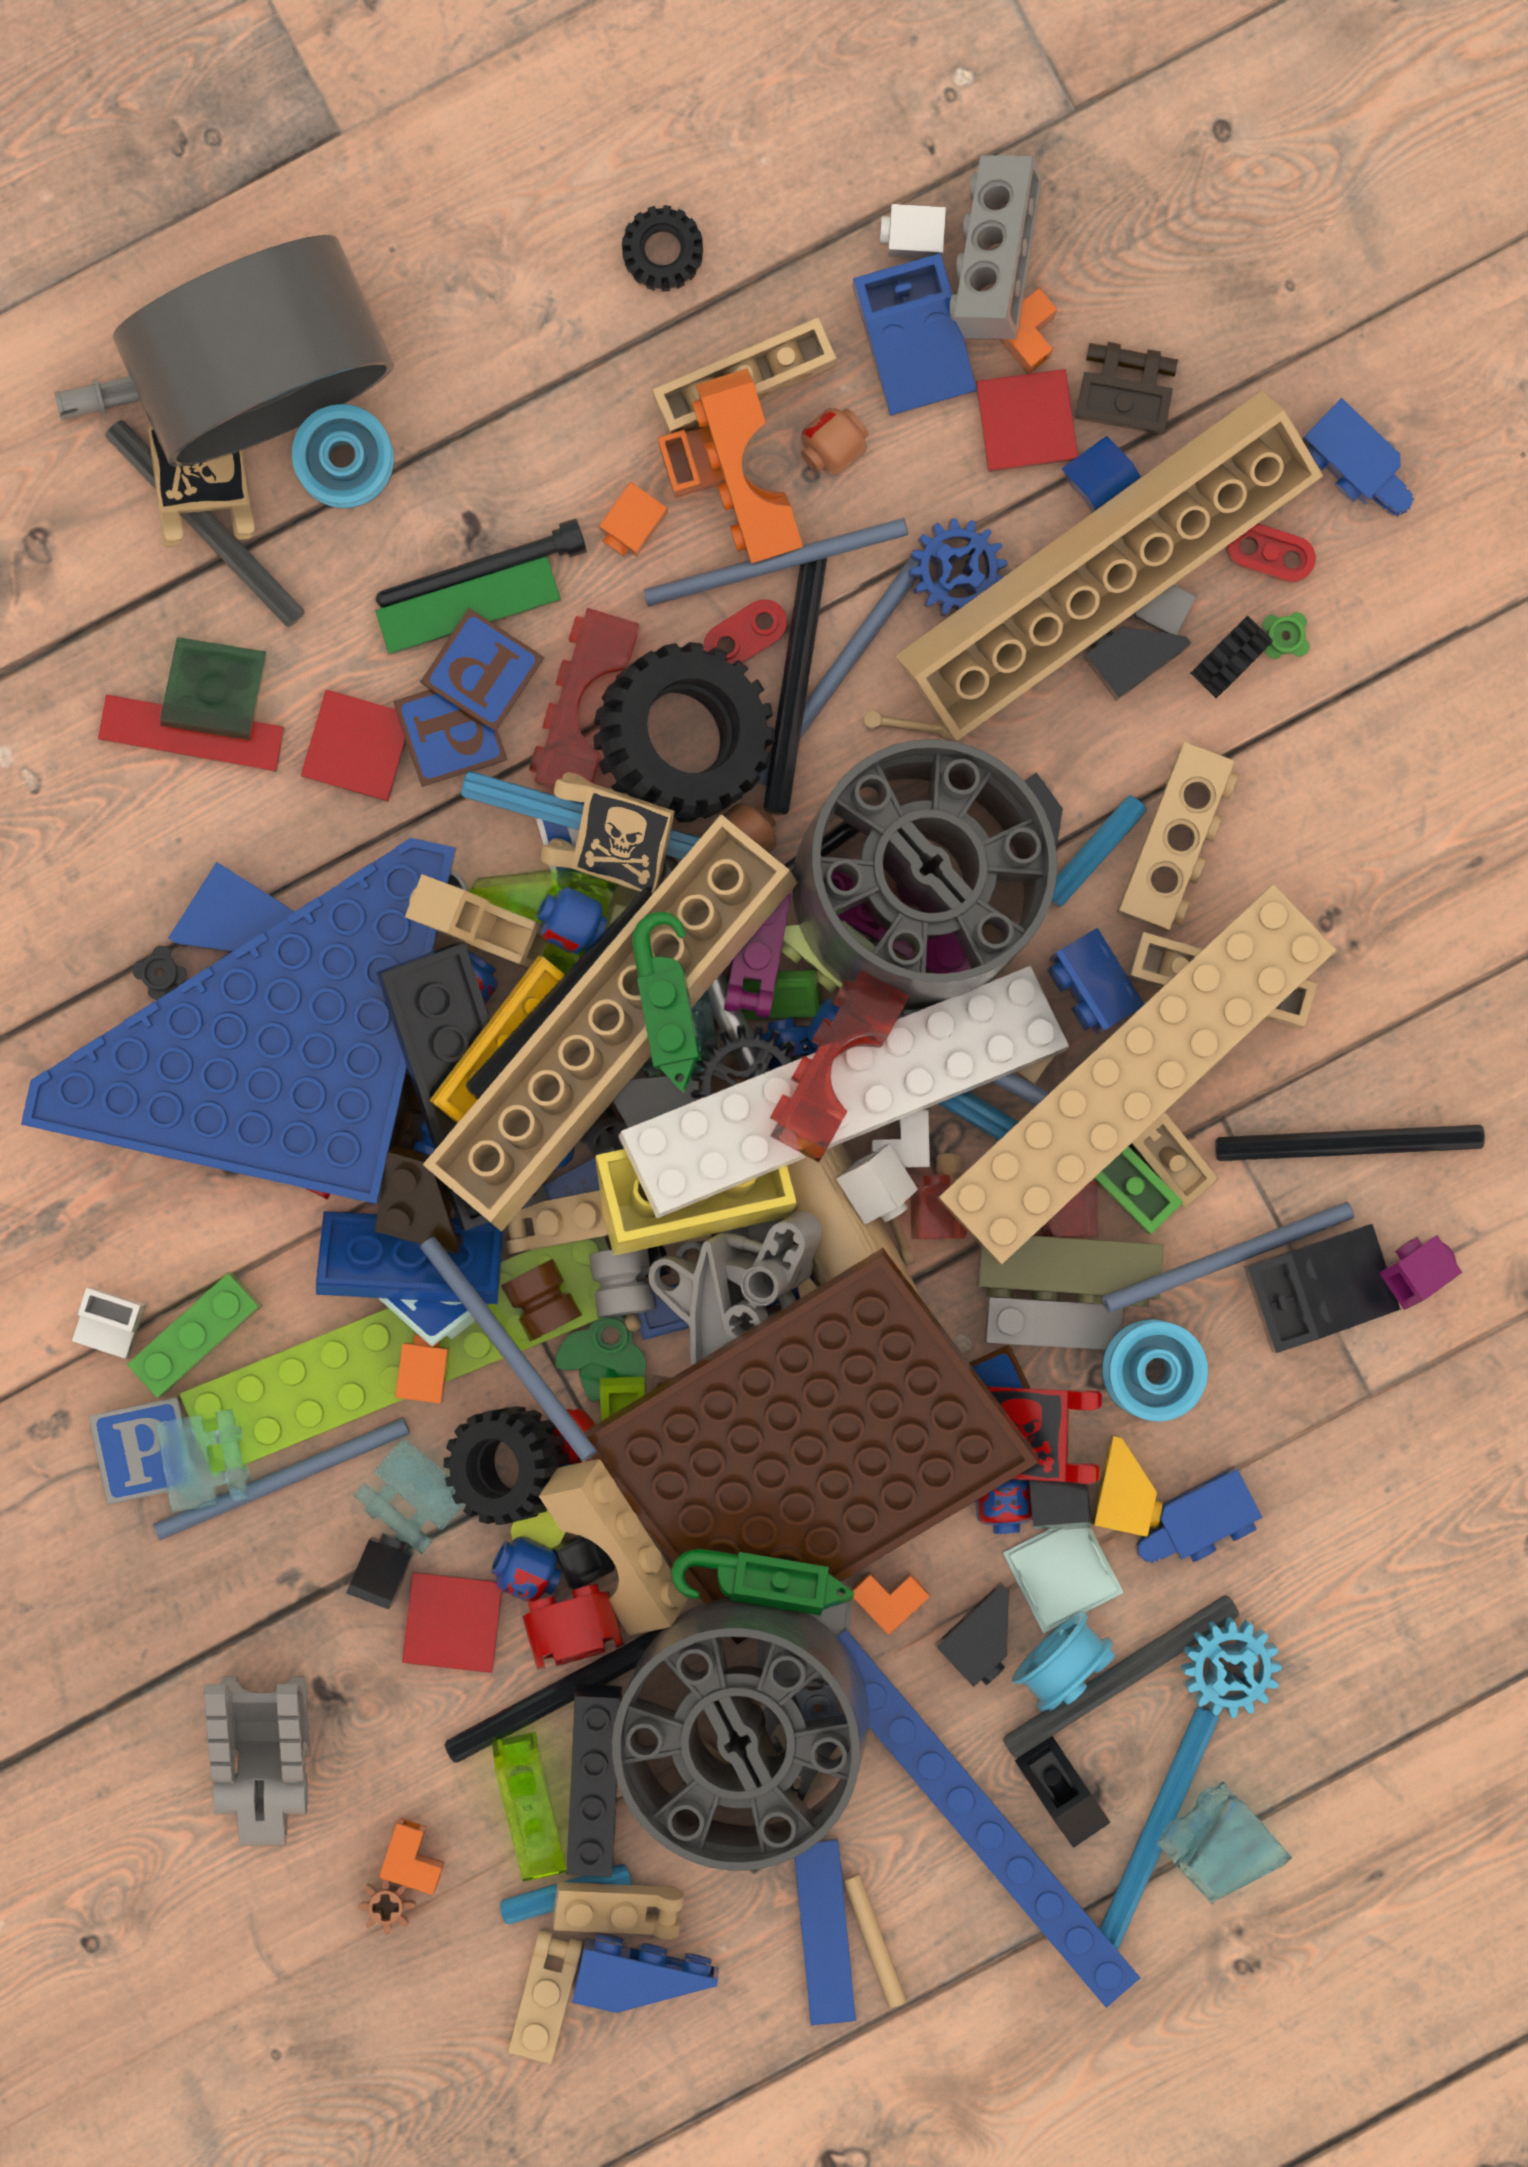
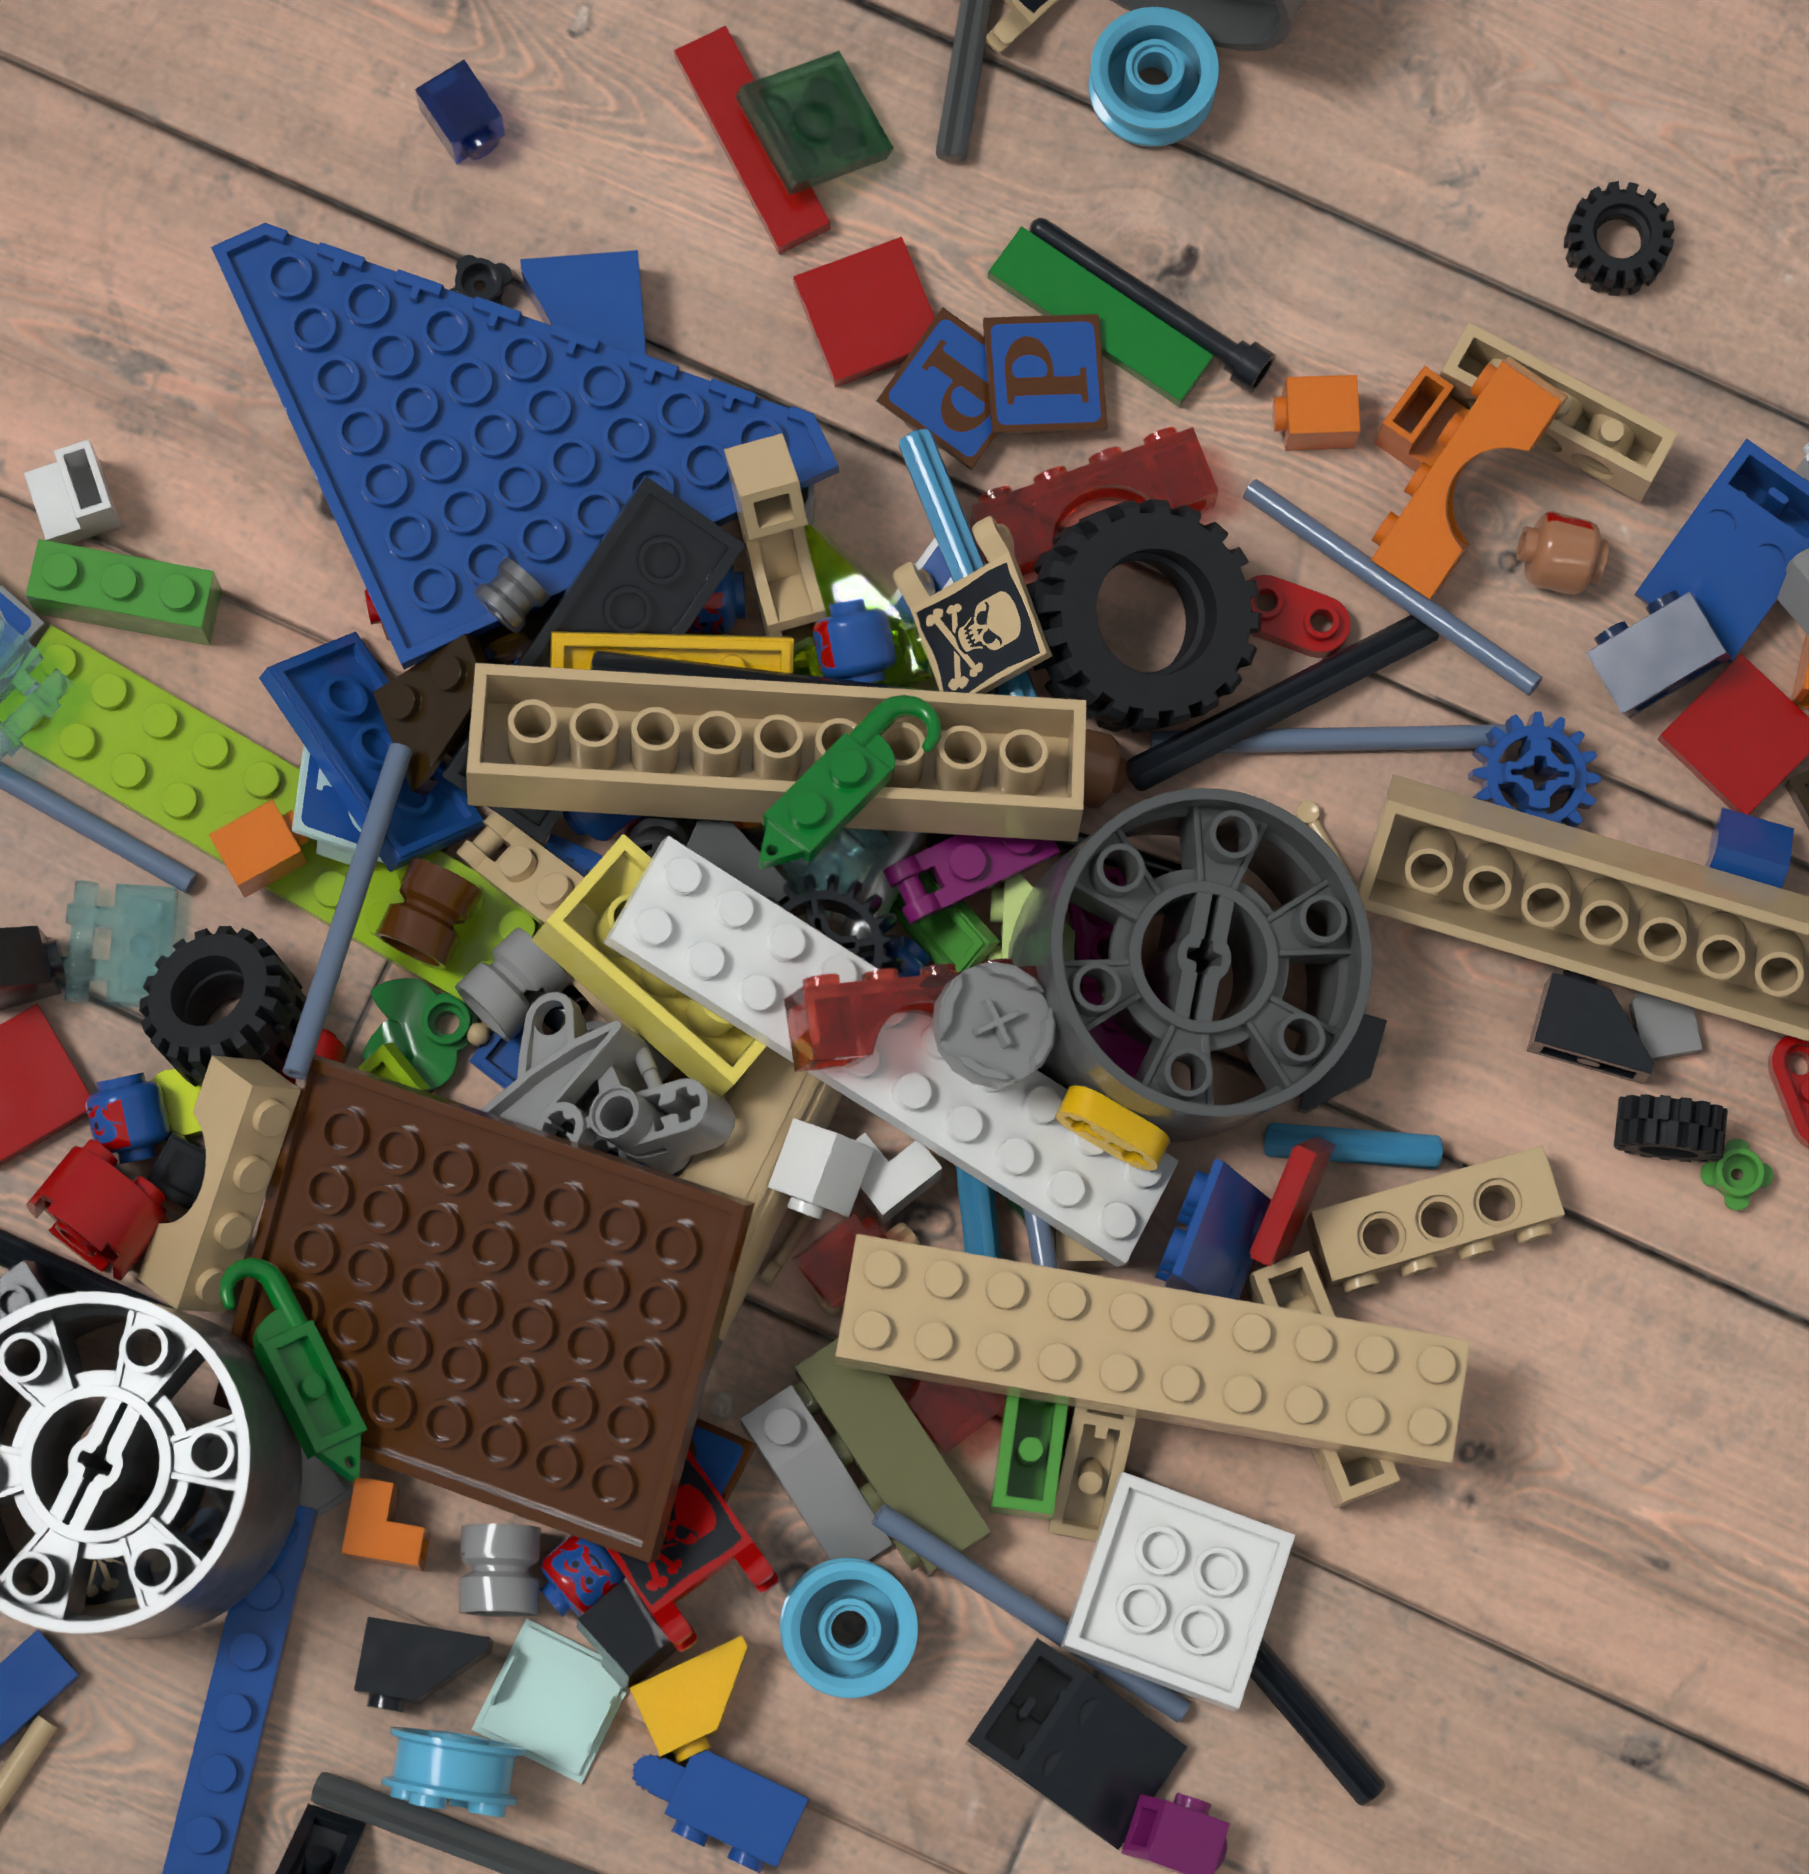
camera: 50 degrees right, 10 degrees down
none -> clear blue brick [415,59,505,165]
none -> light grey wheel [459,1524,541,1617]
none -> flat silver wheel [473,557,550,633]
none -> light grey tile [932,961,1056,1088]
none -> yellow beam [1055,1085,1170,1171]
none -> white plate [1061,1472,1295,1712]
none -> red tile [1249,1136,1336,1266]
none -> brick [1586,590,1732,719]

